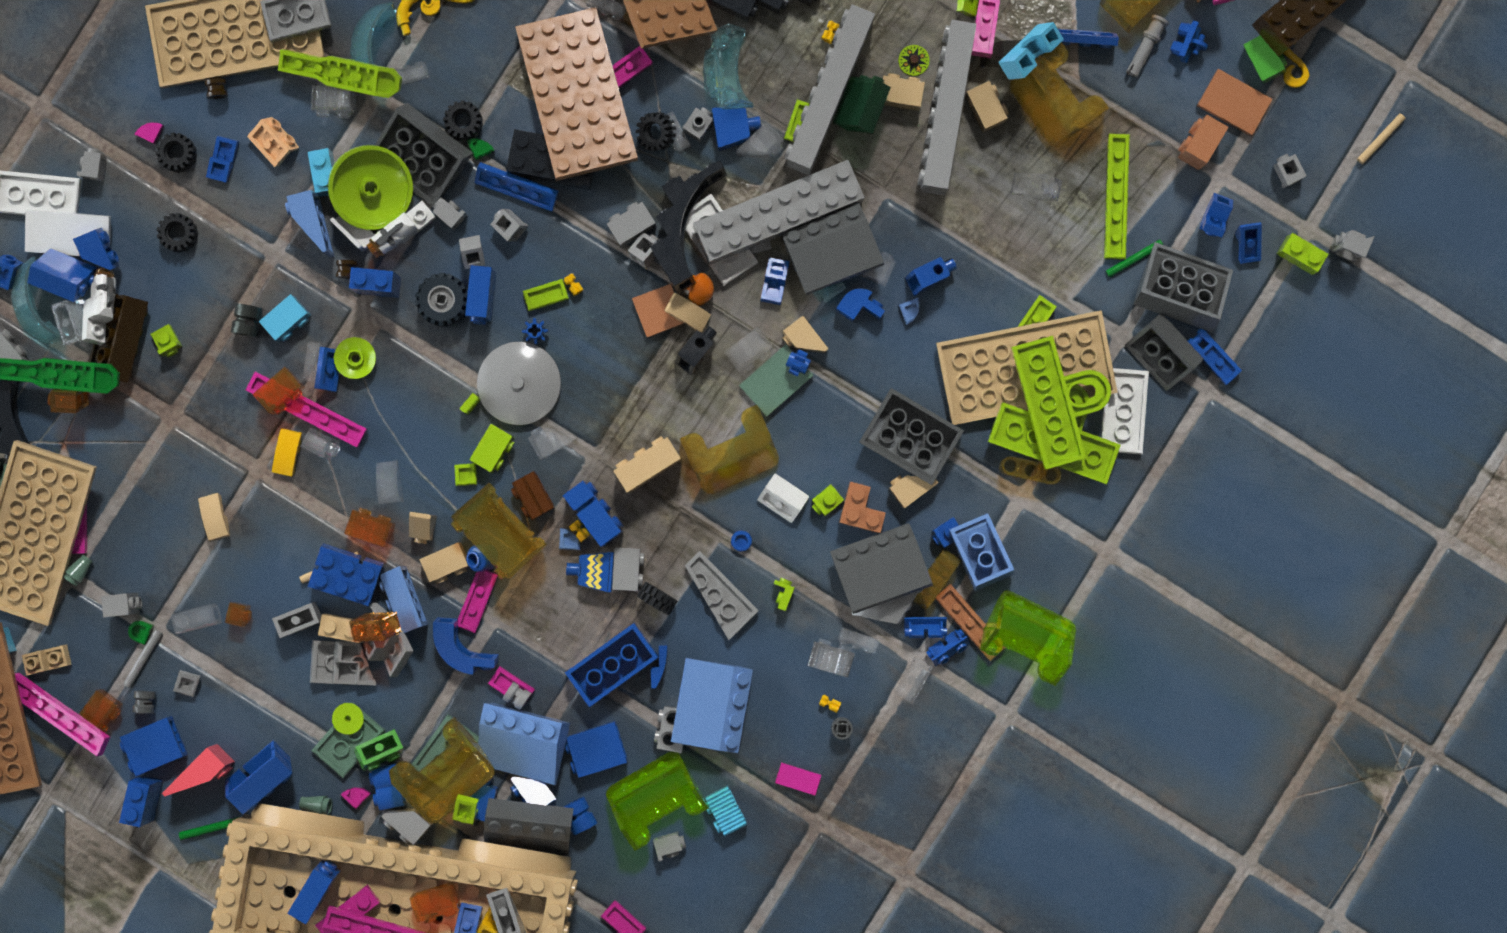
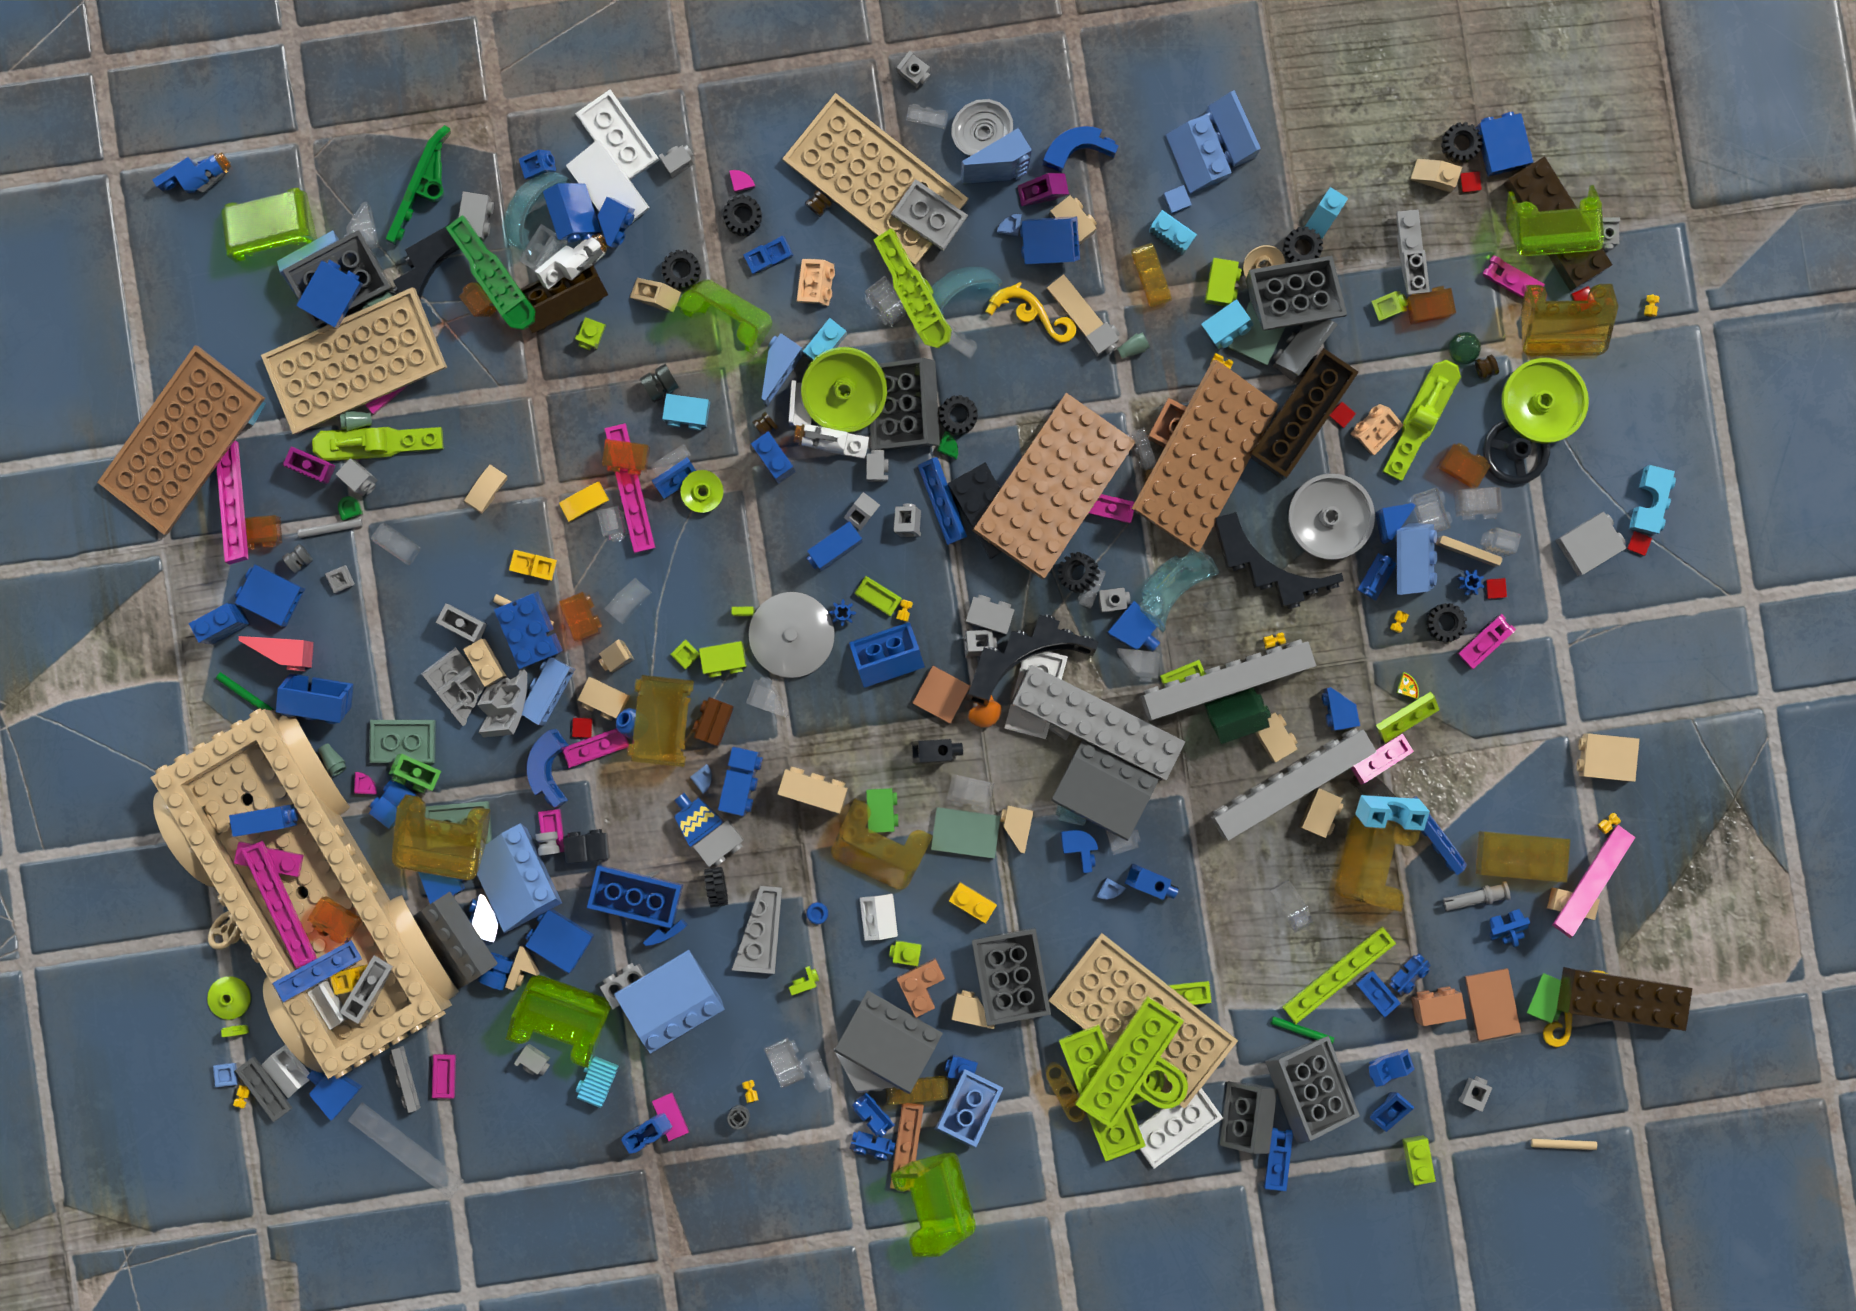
camera: 45 degrees right, 0 degrees up
tan slope [22,644,72,676] -> none
clear orange plate [225,602,252,627] -> none
lime piece [332,703,364,735] -> none
clear orange brick [349,612,401,642] -> none
light grey slope [381,808,436,845] -> none
black wheel [415,273,468,327] -> none
lime bracket [452,794,479,824] -> none
yellow piece [569,520,591,542] -> none
tan slope [664,293,711,333] -> none
slope [760,257,790,305] -> none
blue gear [786,349,811,377] -> none
clear brick [894,657,933,704] -> none
piece [898,45,929,76] -> none
light grey window [1331,230,1375,263] -> none
none -> magenta brick [283,446,335,485]
none -> lime piece [312,427,444,461]
none -> tan slope [505,945,540,990]
none -> yellow slope [509,550,557,581]
none -> black brick [563,829,610,863]
none -> red piece [572,718,592,738]
none -> blue brick [621,1113,673,1154]
none -> tan slope [630,278,681,312]
none -> clear neon green windscreen [677,279,772,356]
none -> blue slope [849,622,925,688]
none -> bright green brick [866,788,899,833]
none -> yellow brick [949,882,997,924]
none -> blue slope [1322,687,1360,731]
none -> blue plate [1355,970,1401,1017]
none -> blue hinge [1389,953,1431,997]

